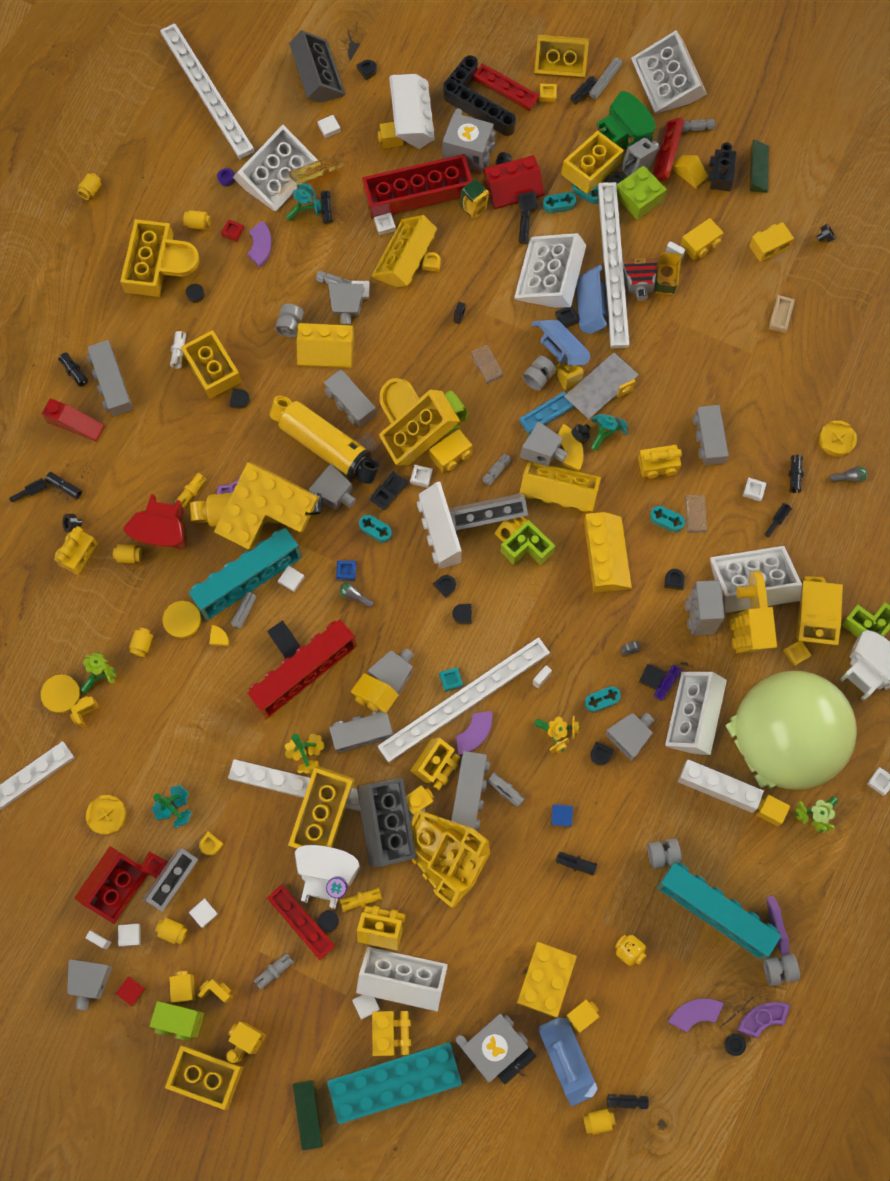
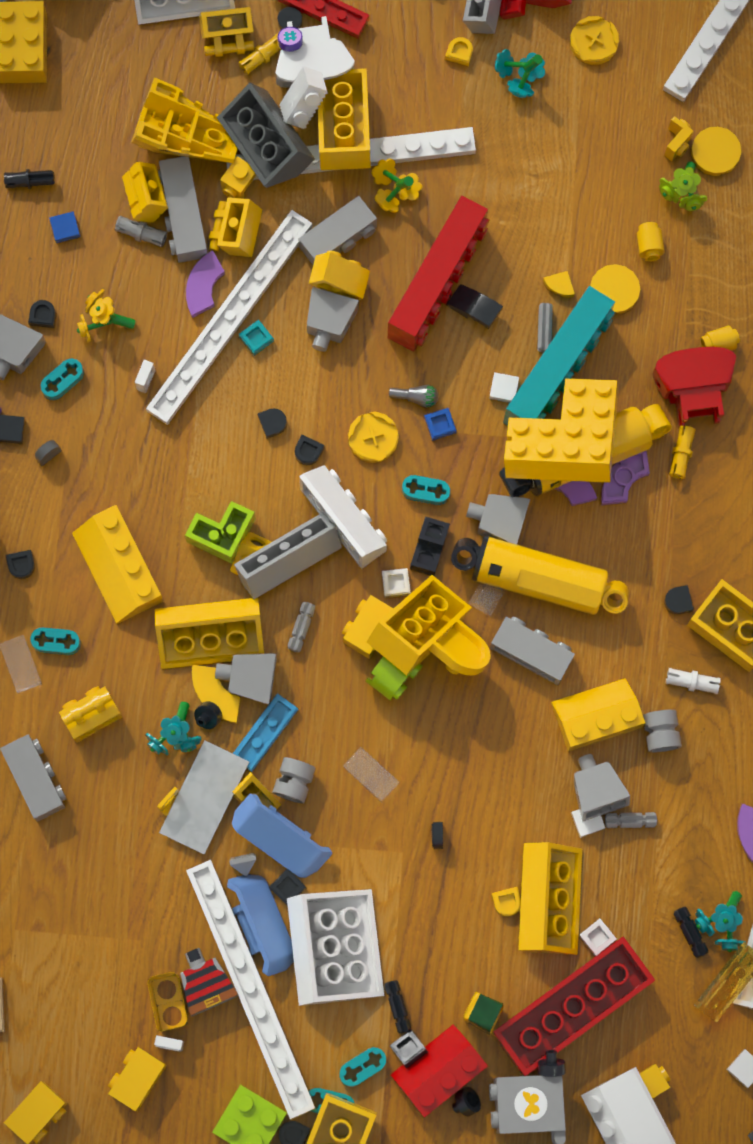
camera: 155 degrees right, 5 degrees up
none -> yellow brick [122,162,168,223]
none -> light grey slope [229,853,256,877]
none -> white brick [279,66,328,129]
none -> yellow tile [348,412,399,463]
none -> black tile [538,1050,566,1077]
none -> white pin [666,668,720,694]

